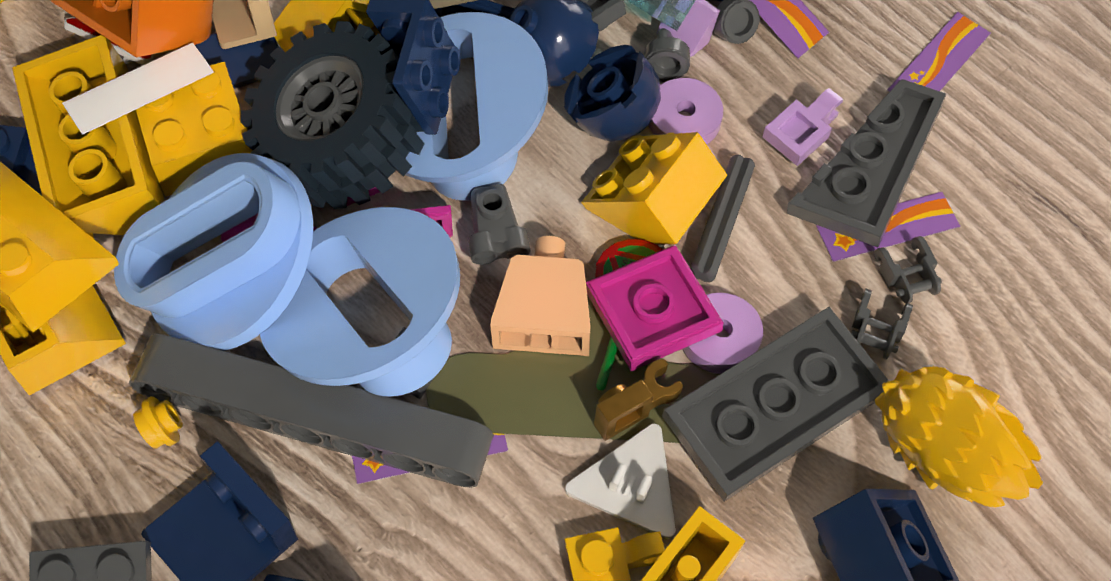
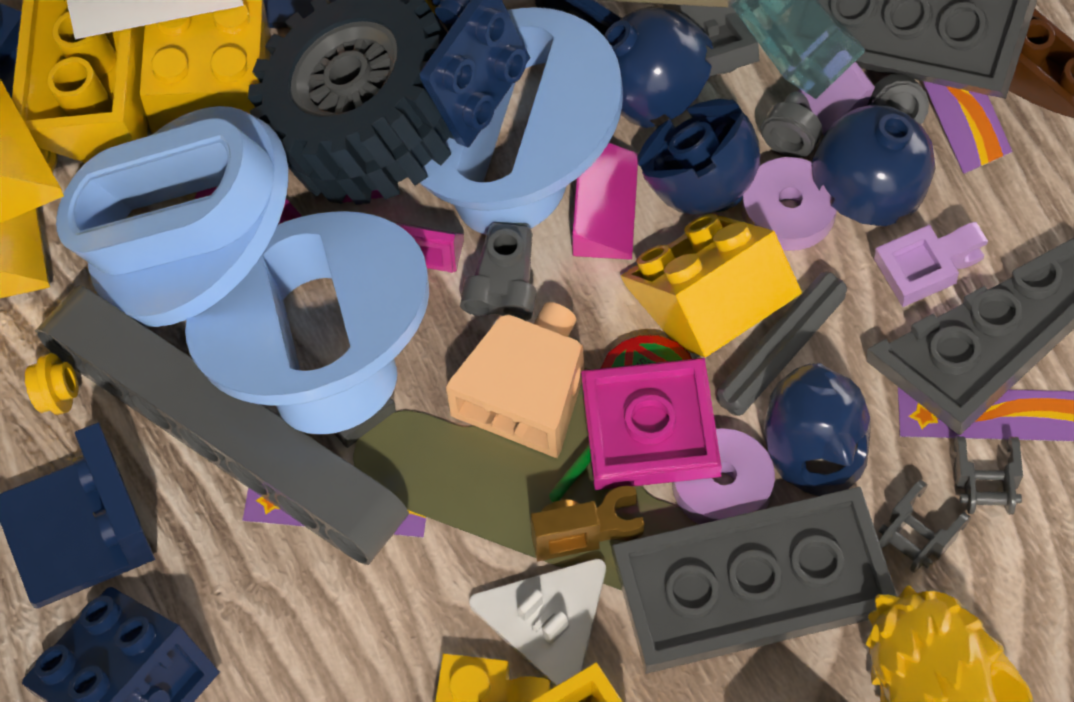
camera: 25 degrees right, 0 degrees up
none -> dark pink slope [573,143,638,260]
none -> dark blue piece [764,363,871,496]
none -> dark blue cylinder [812,104,936,226]

